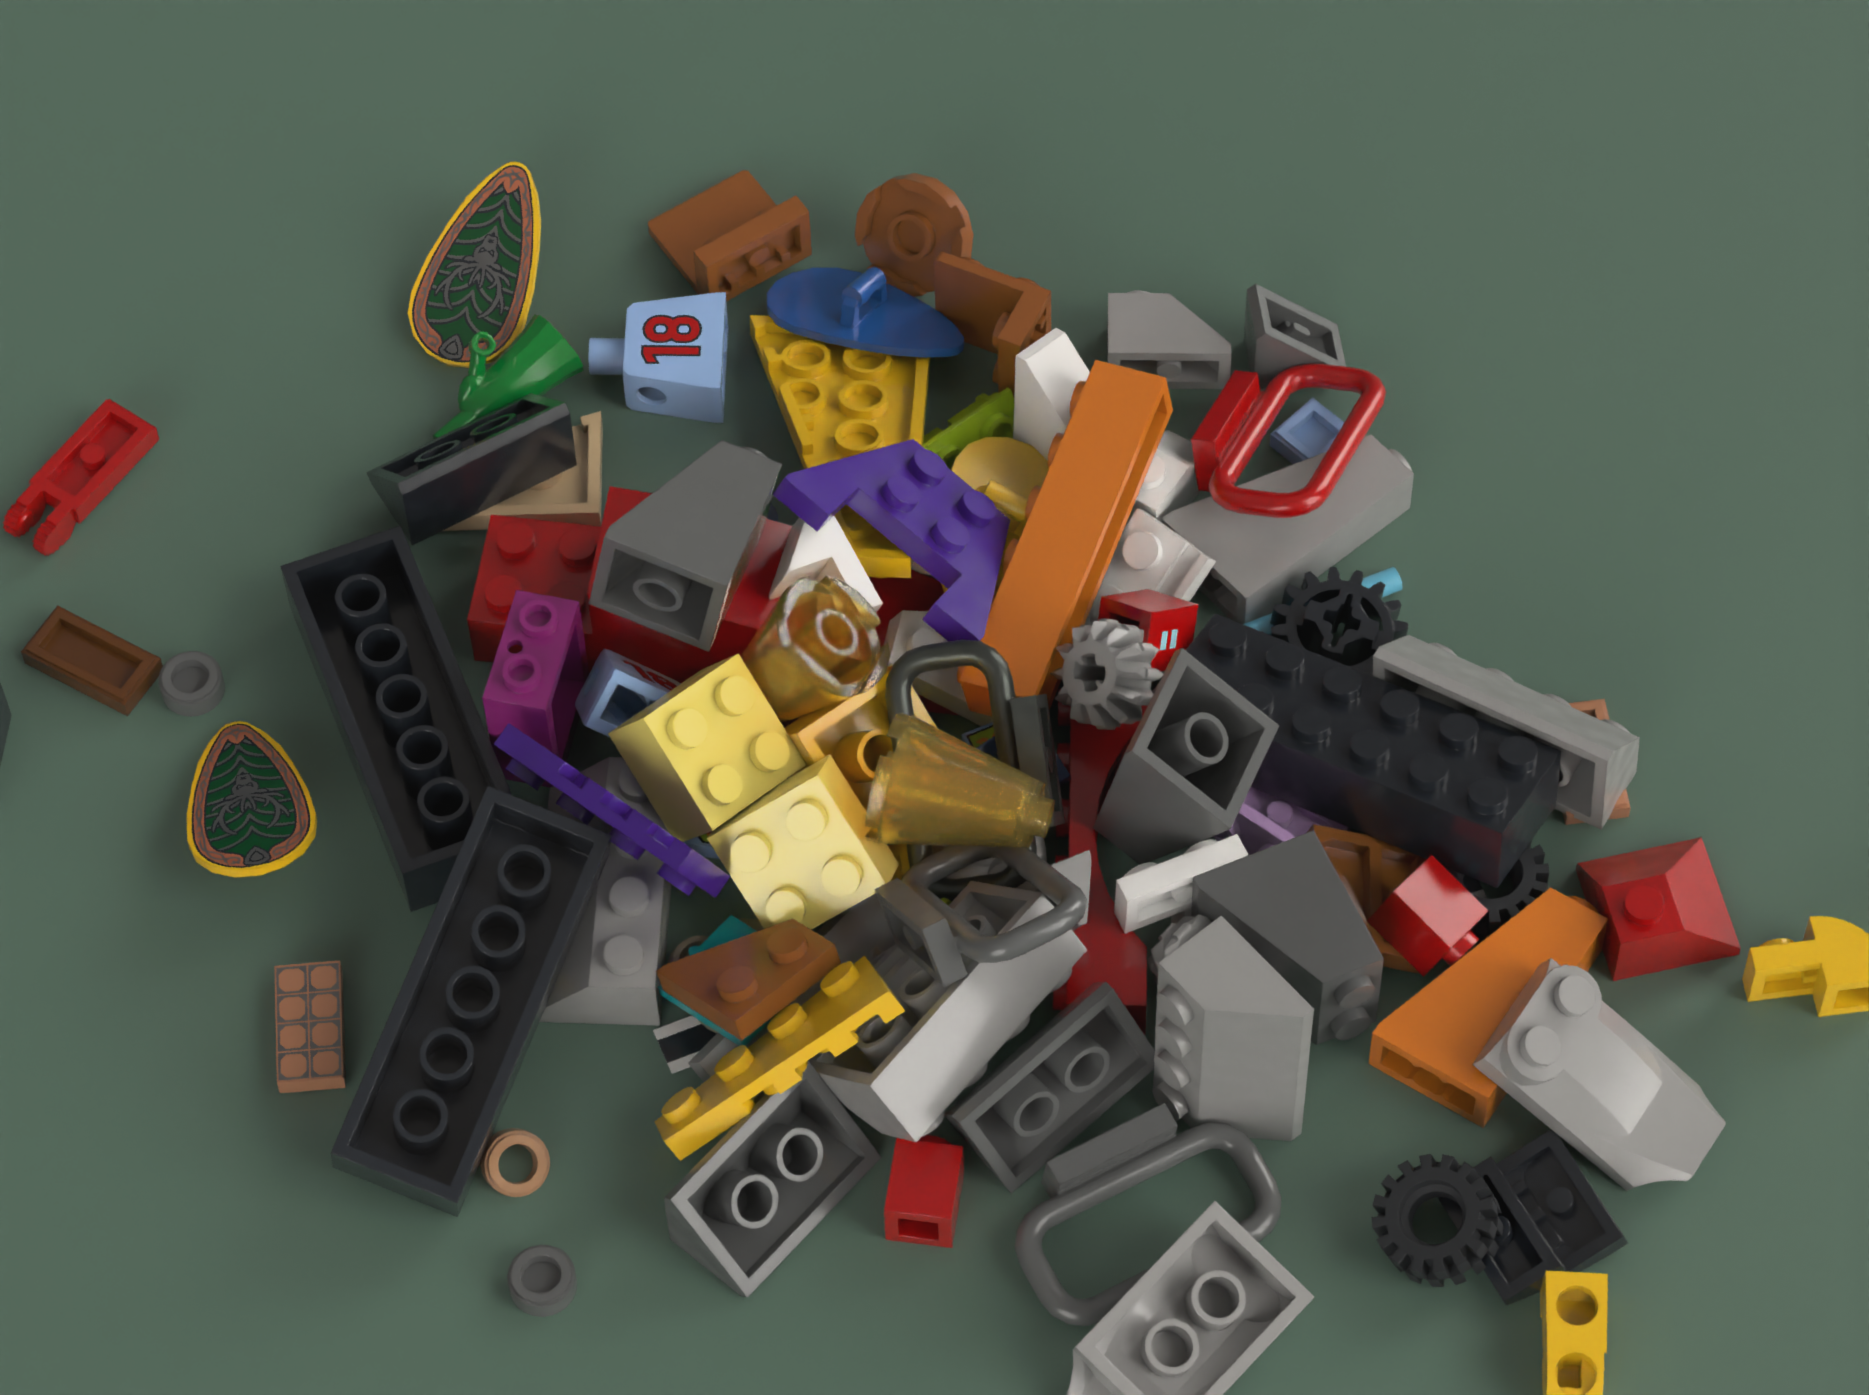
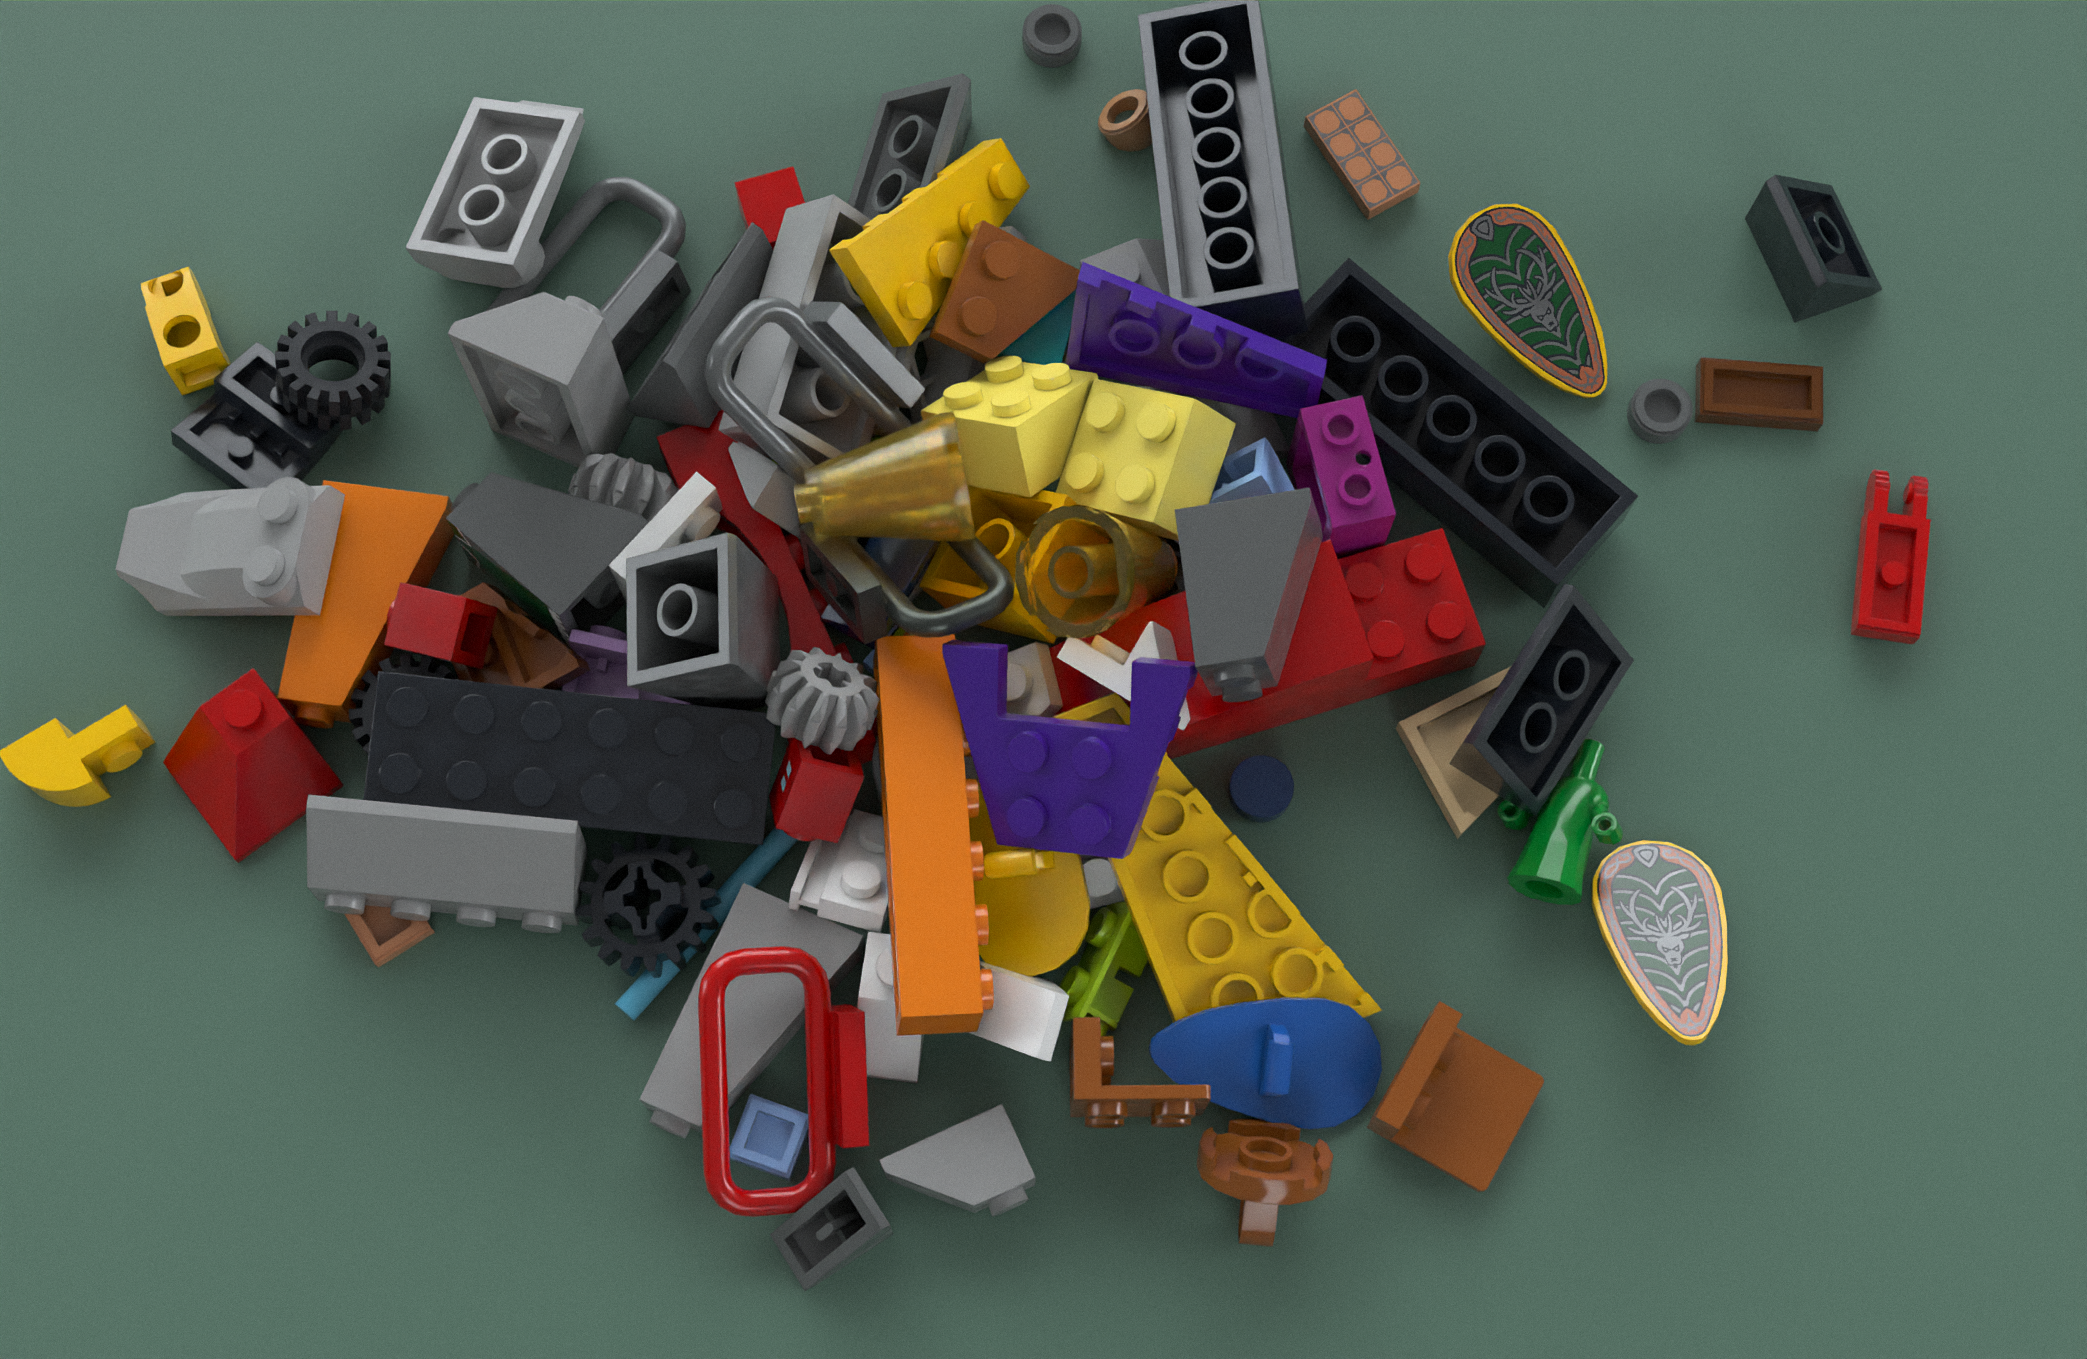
camera: 150 degrees right, 15 degrees up
light blue torso [588,292,729,423] -> none

